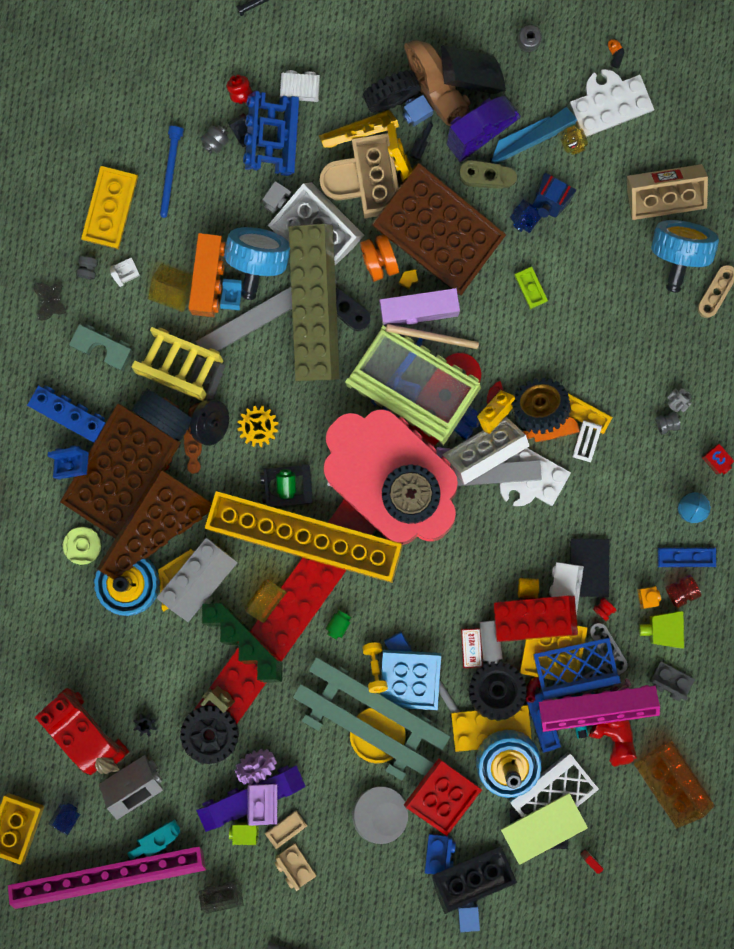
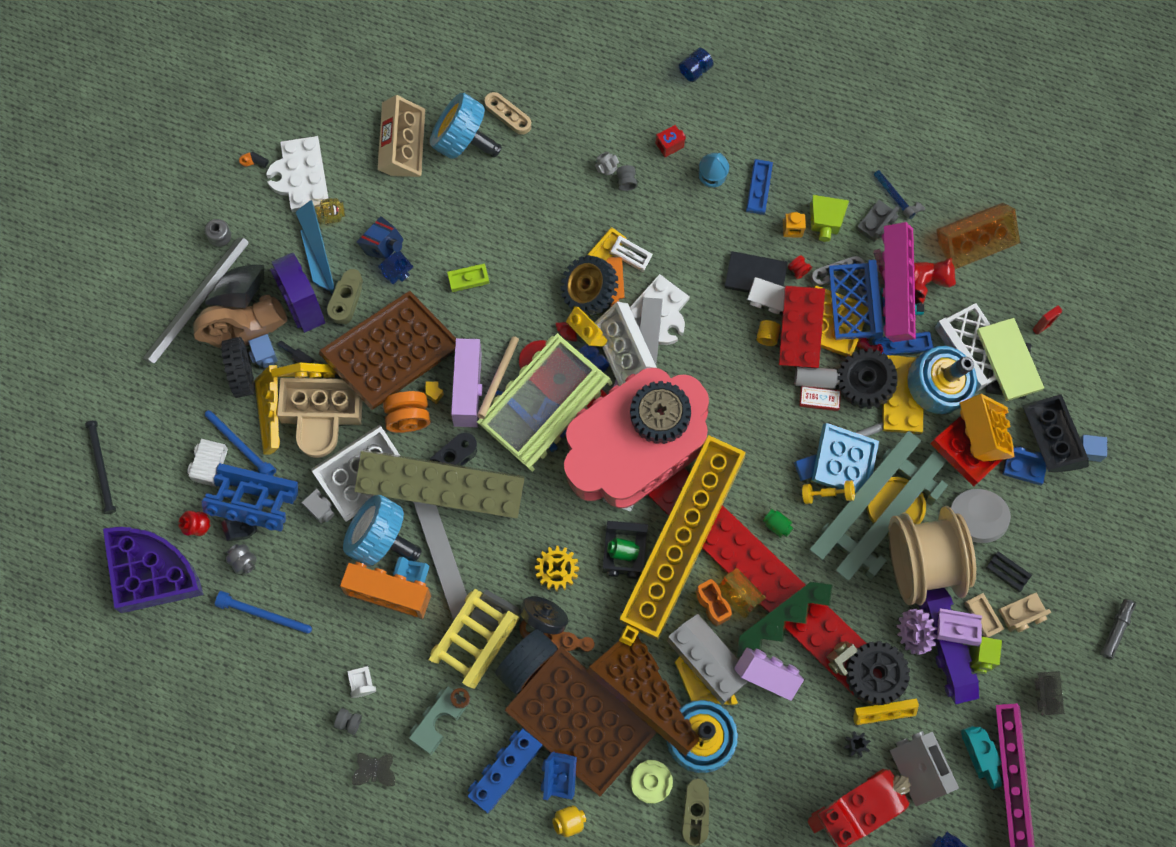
camera: 85 degrees left, 15 degrees down
yellow plate [81,166,138,249] -> none
clear yellow slope [148,264,193,312] -> none
clear red wheel [665,575,701,609] -> none
none -> dark purple brick [103,527,204,613]
none -> light grey tile [142,237,249,363]
none -> blue piece [205,410,276,476]
none -> reddish brown bush [450,688,470,709]
none -> yellow head [552,805,586,837]
none -> yellow piece [619,624,639,646]
none -> olive piece [681,779,709,846]
none -> orange brick [696,579,732,627]
none -> lavender brick [734,648,804,701]
none -> yellow tile [853,699,919,725]
none -> clear blue piece [874,170,925,219]
none -> tan wheel [889,506,976,605]
none -> light orange wedge [960,394,1014,461]
none -> black tile [985,551,1032,593]

